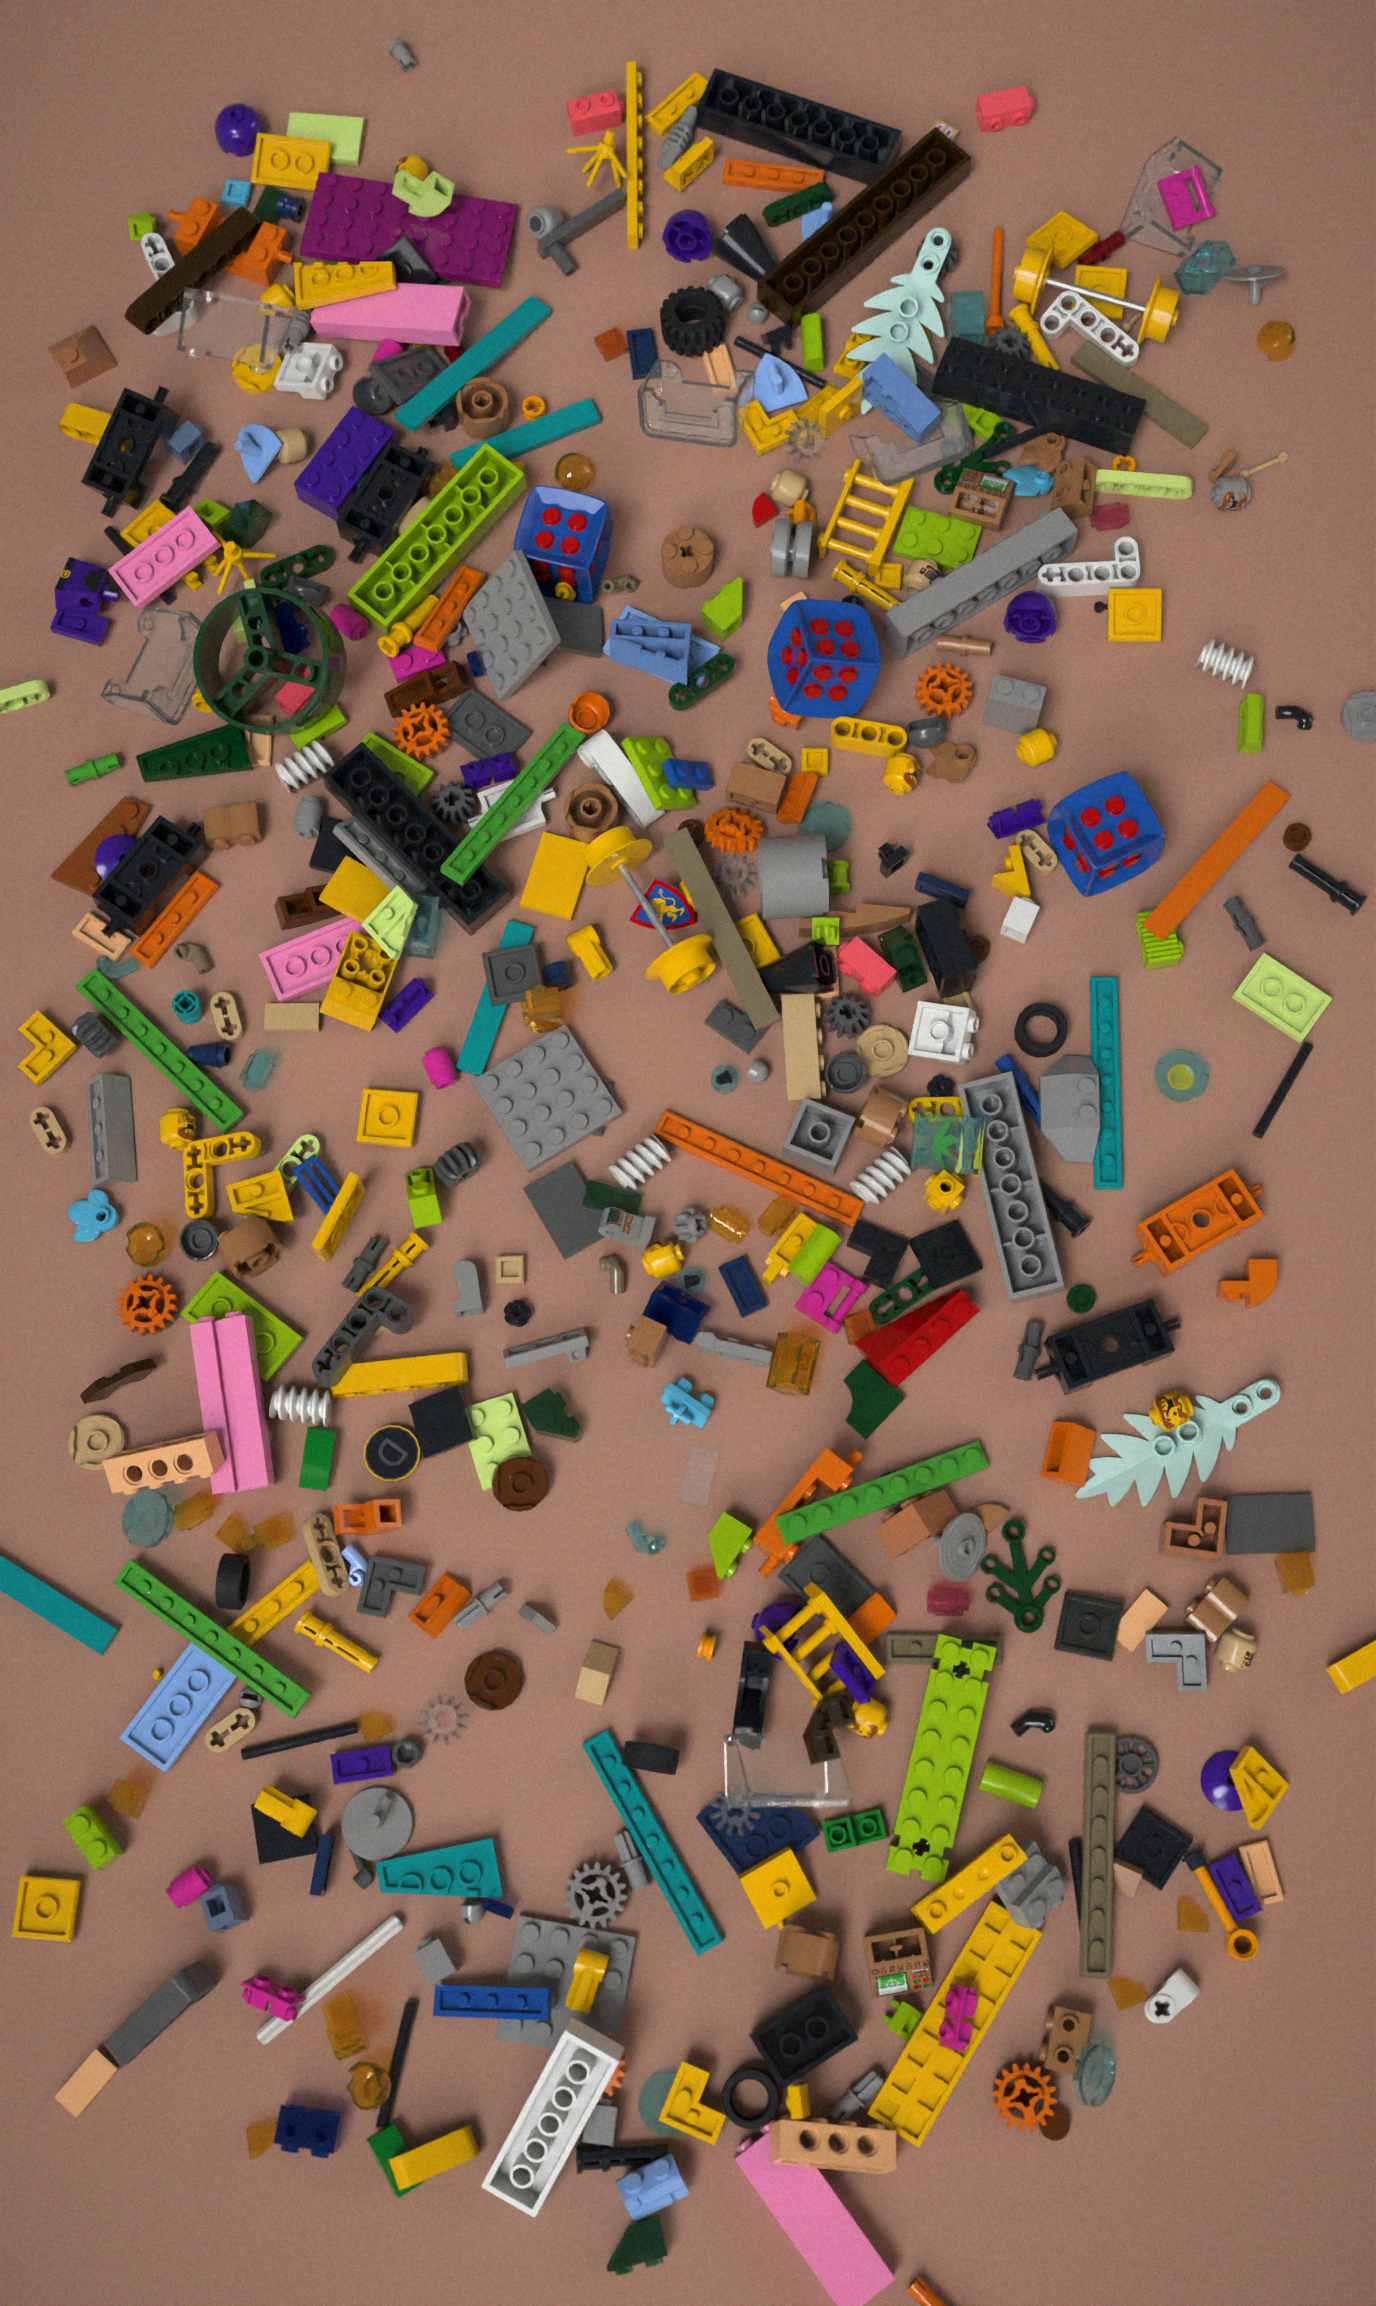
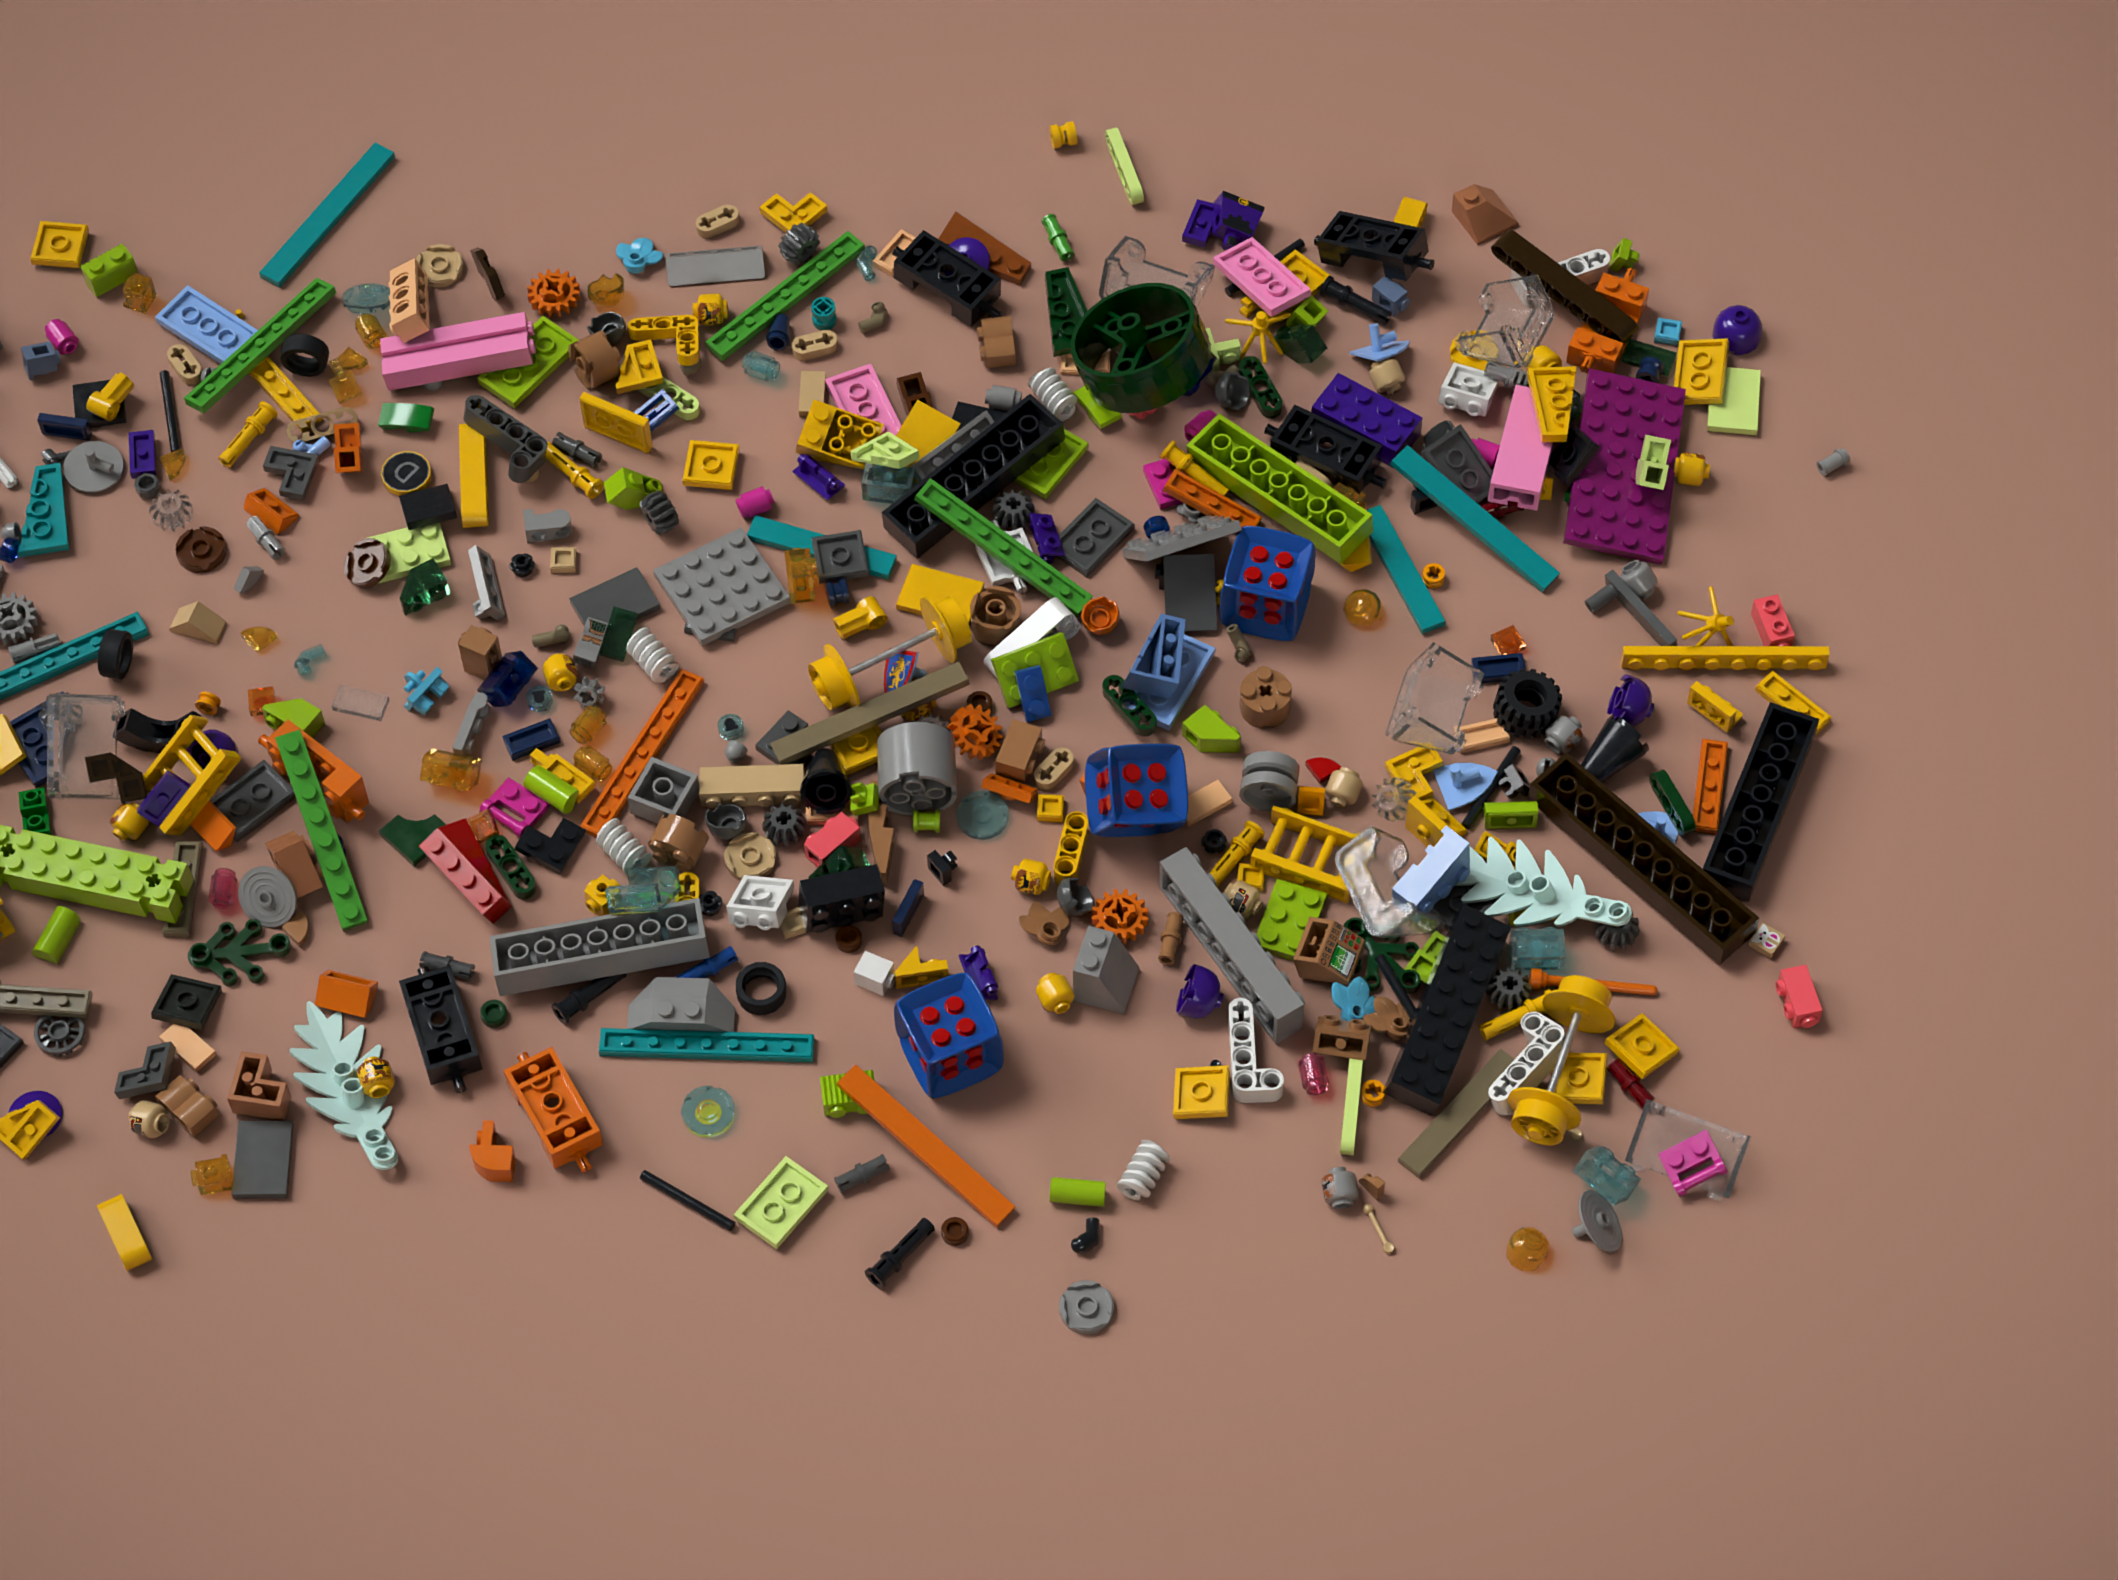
camera: 90 degrees right, 15 degrees down
orange tile [129,870,219,970] -> none
white piece [269,1383,332,1427] -> none
reddish brown slope [384,660,472,718] -> none
orange gear [392,702,451,761] -> none
medium nougat brick [456,377,510,439] -> none
light grey hinge [657,106,697,171] -> none
black tile [908,1220,983,1291] -> none
black arm [1010,1710,1056,1737] -> none

